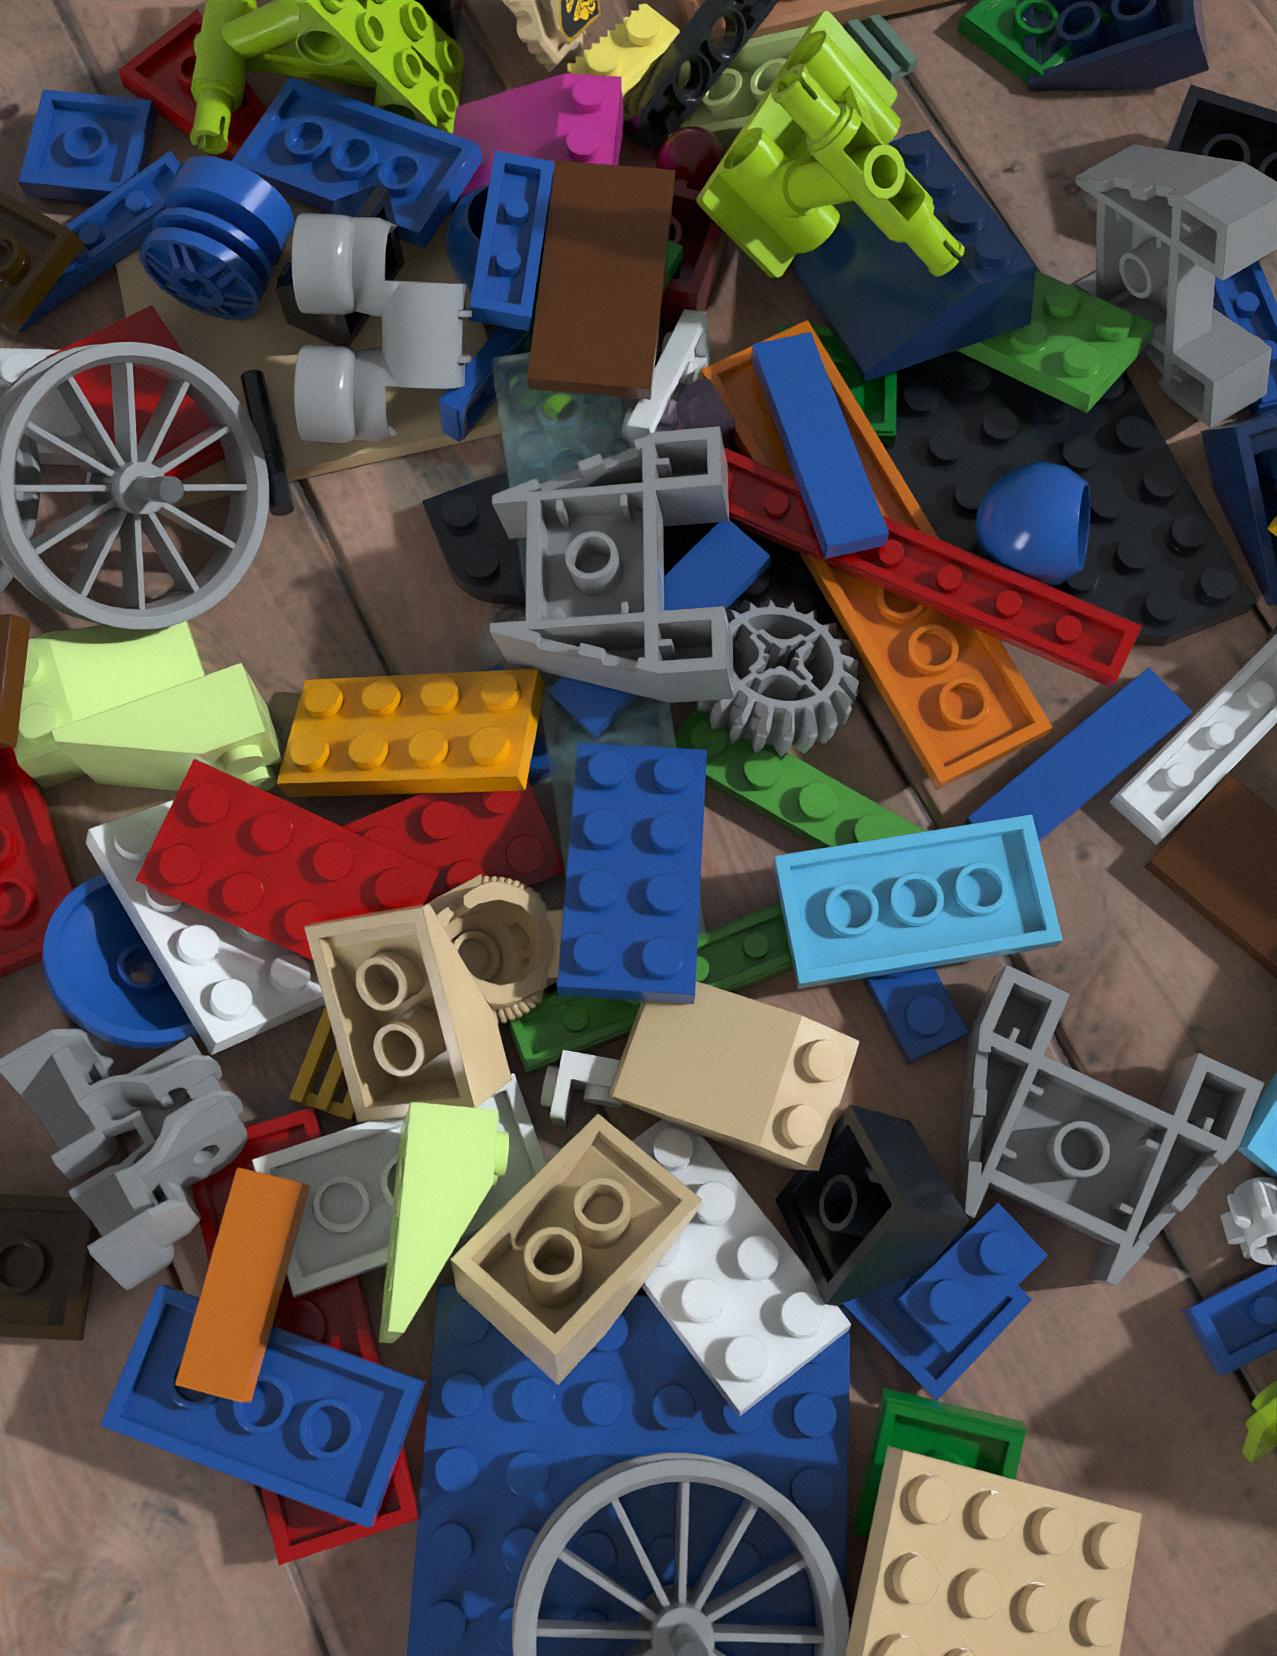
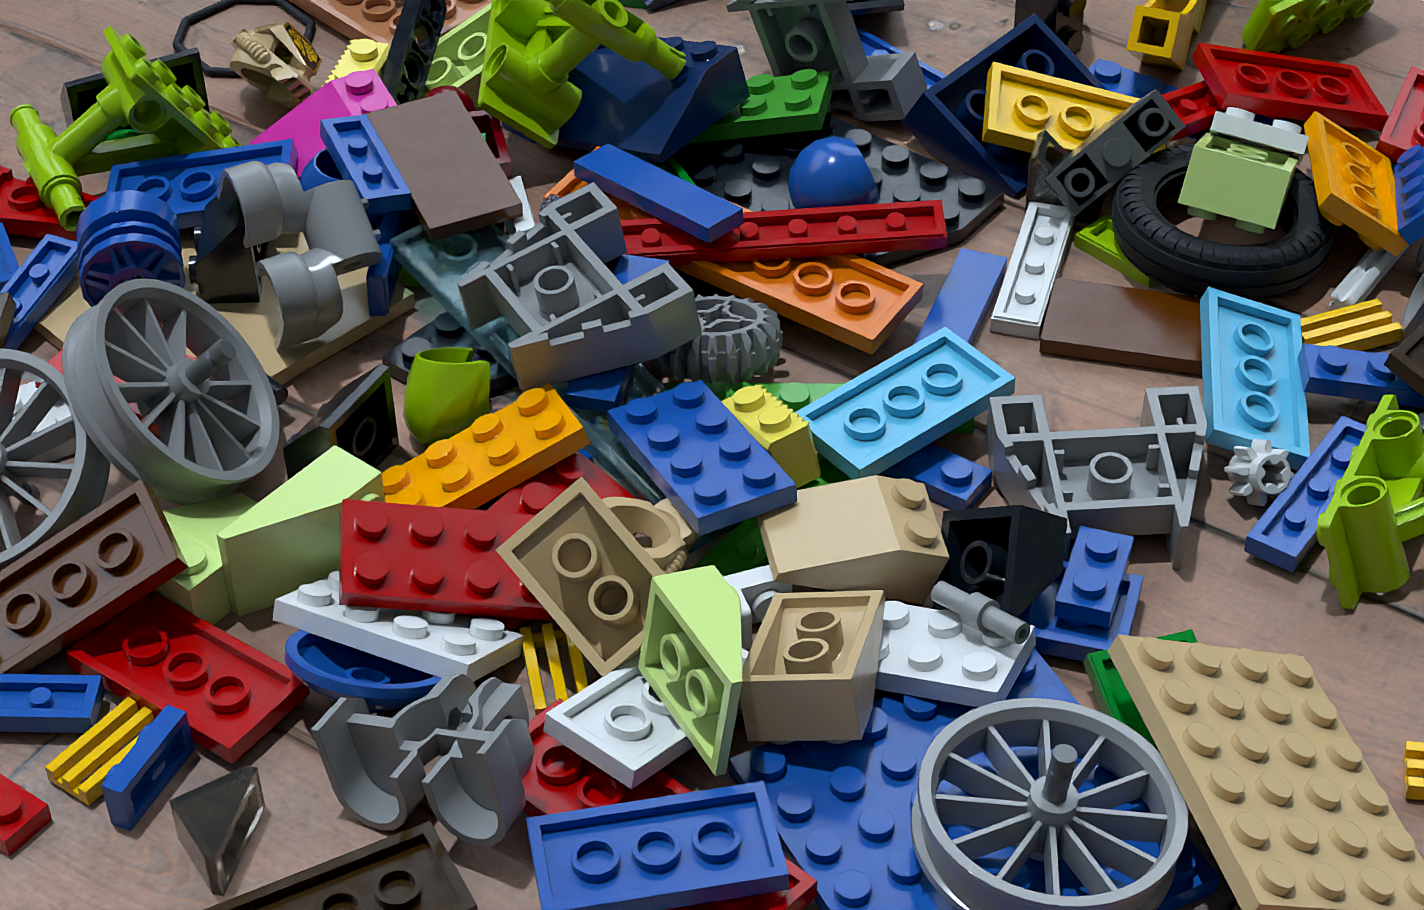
camera: 30 degrees left, 30 degrees down
orange tile [175,1167,311,1403] -> none
none -> black slope [283,364,399,480]
none -> lime piece [403,347,492,446]
none -> light yellow brick [721,385,821,489]
none -> light grey bar [931,581,1030,644]

